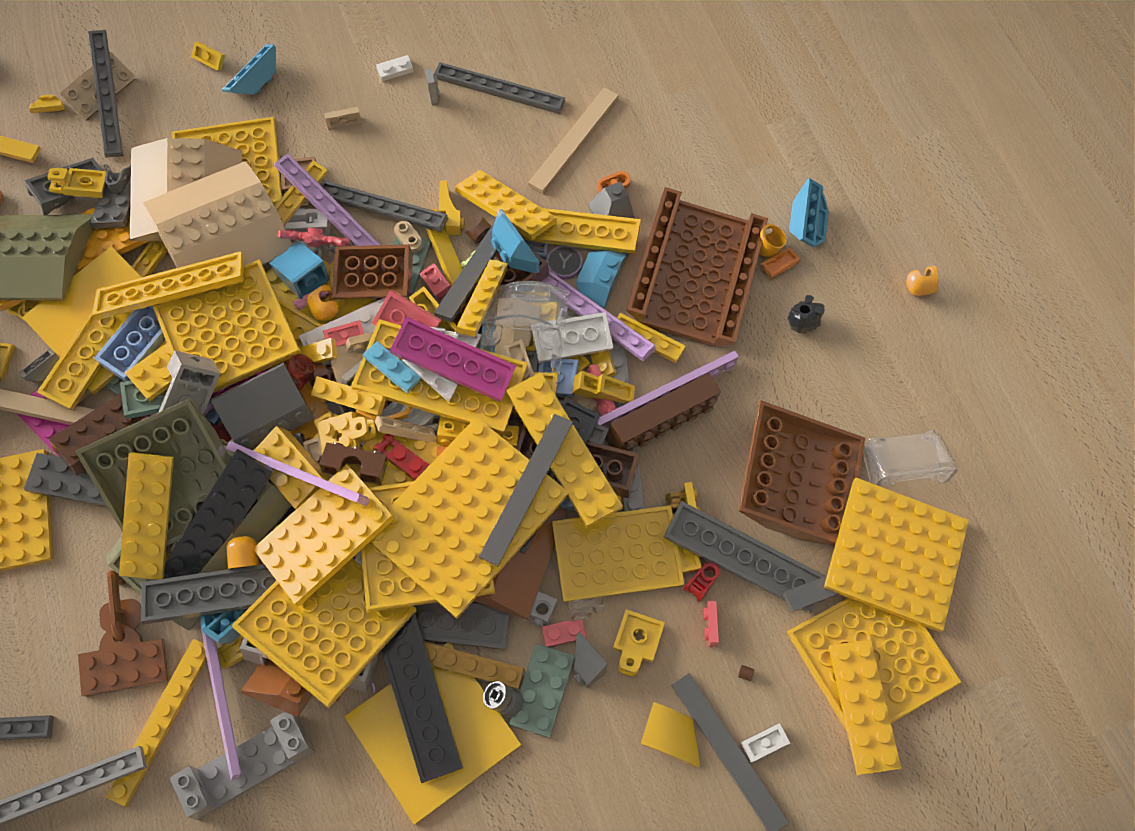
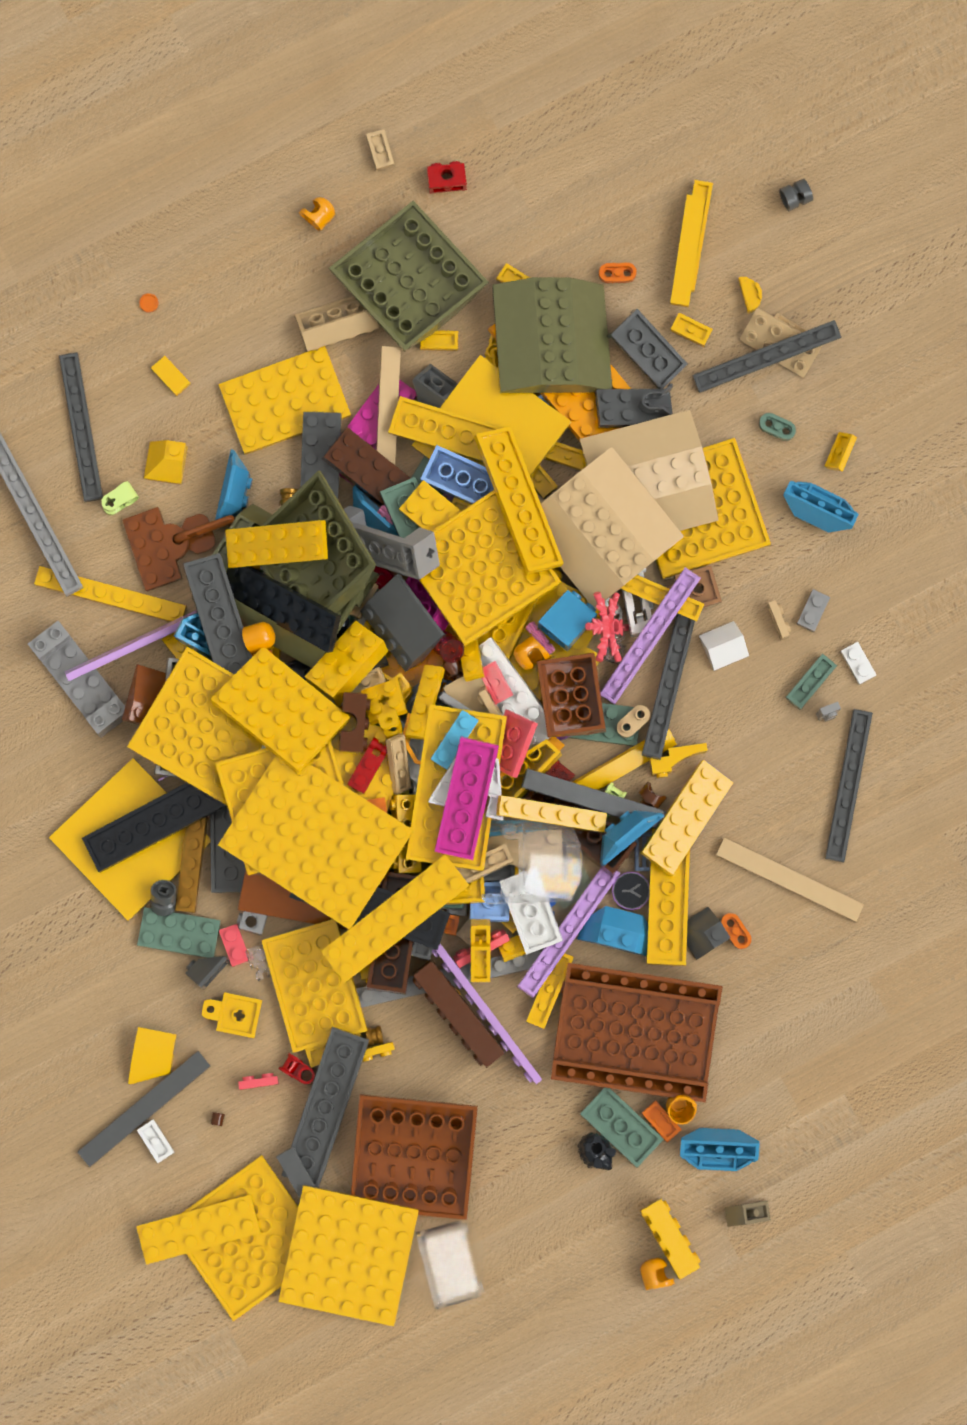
camera: 80 degrees right, 15 degrees up
yellow plate [48,168,107,198] -> none
lavender tile [226,442,369,506] -> none
coral plate [420,263,451,299] -> none
dark grey tile [479,414,573,567] -> none
none -> yellowish green piece [102,481,139,515]
none -> yellow slope [144,440,188,485]
none -> dark azure wedge [215,449,253,520]
none -> pearl gold wheel [279,488,297,506]
none -> sand green plate [580,1087,664,1168]
none -> yellow wedge [639,1198,701,1279]
none -> yellow plate [670,313,713,347]
none -> white slope [699,621,749,671]
none -> dark tan slope [725,1201,770,1227]
none -> sand green plate [759,413,796,441]
none -> sand green plate [786,653,837,710]
none -> light grey plate [796,589,830,632]

